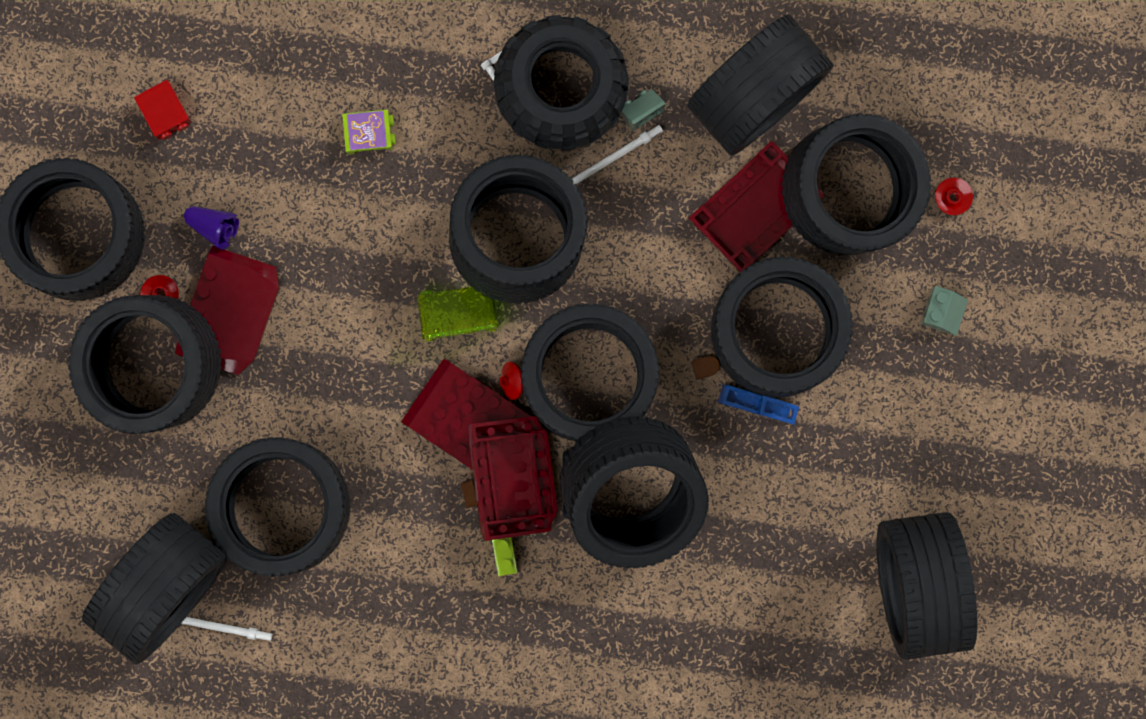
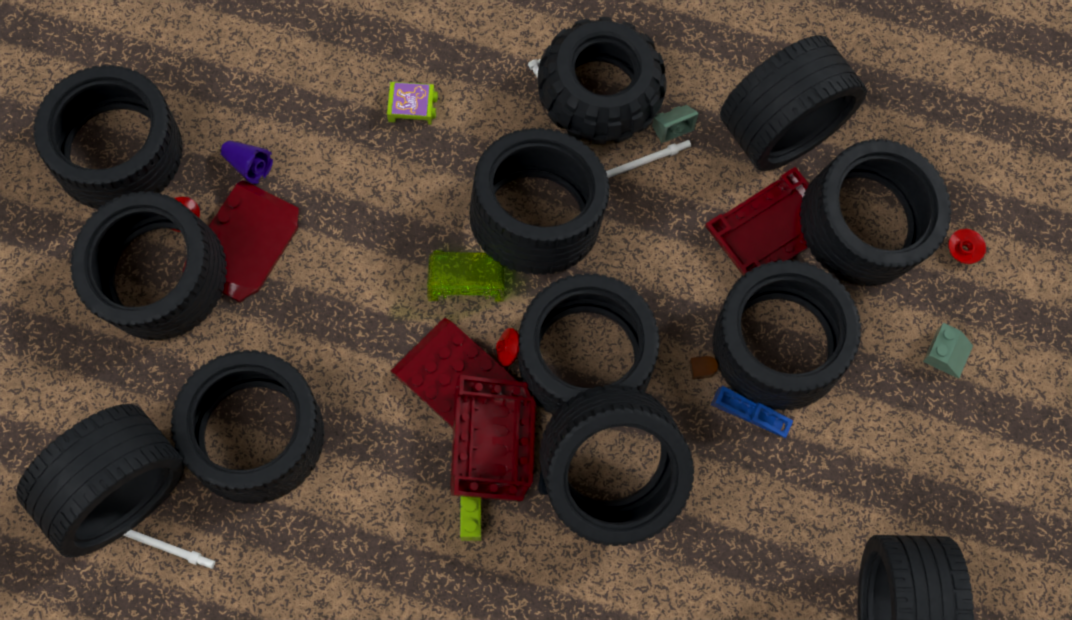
camera: 10 degrees right, 15 degrees down
red brick [134,79,192,140] -> none
reddish brown piece [460,480,477,509] -> none

